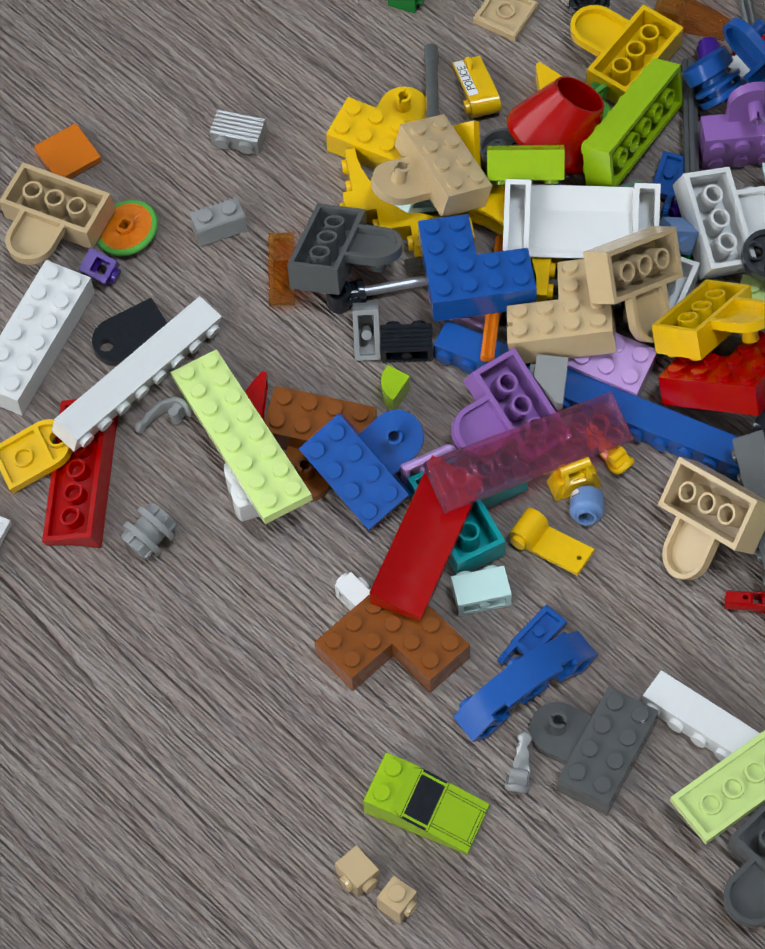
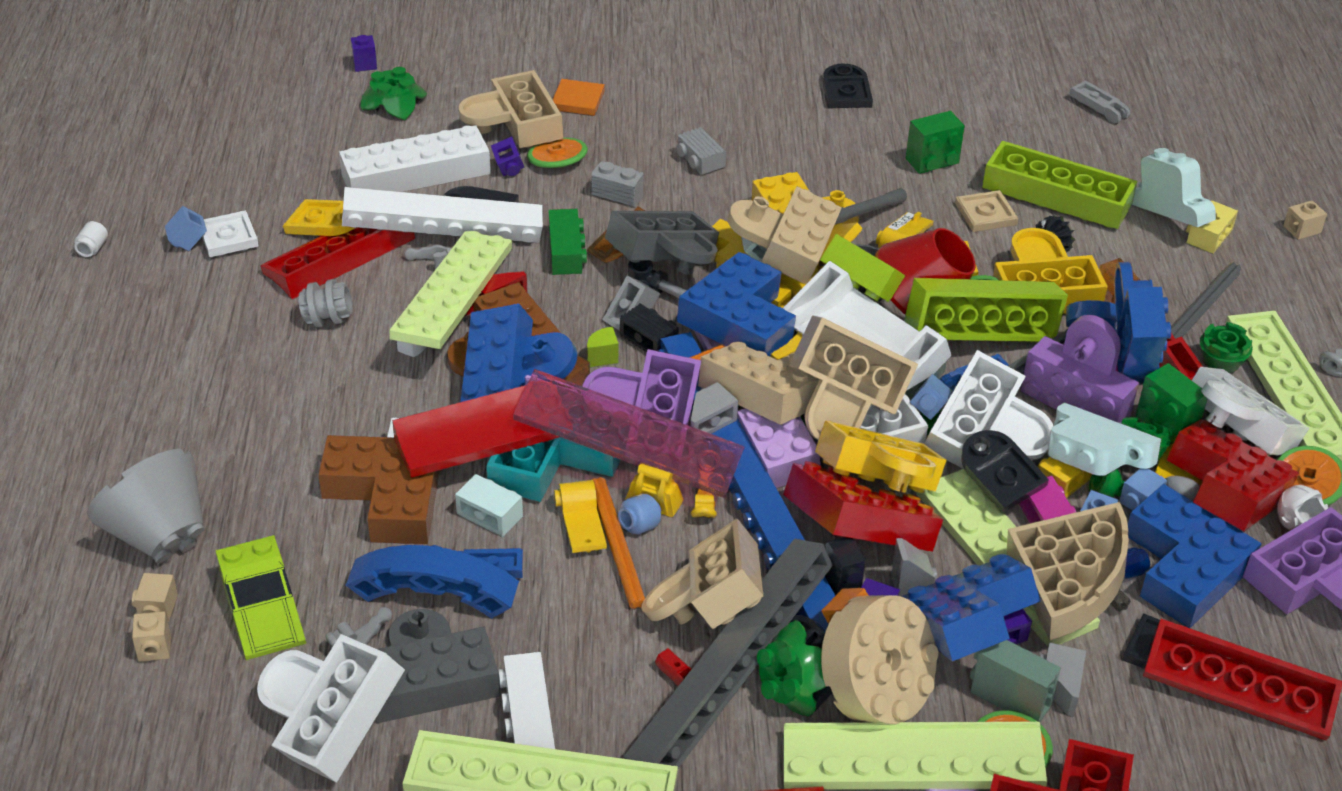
camera: 40 degrees right, 20 degrees down
none -> light grey cone [87,449,205,564]
none -> white brick [257,634,405,783]
none -> green brick [548,209,587,275]
none -> orange axle [592,477,645,609]

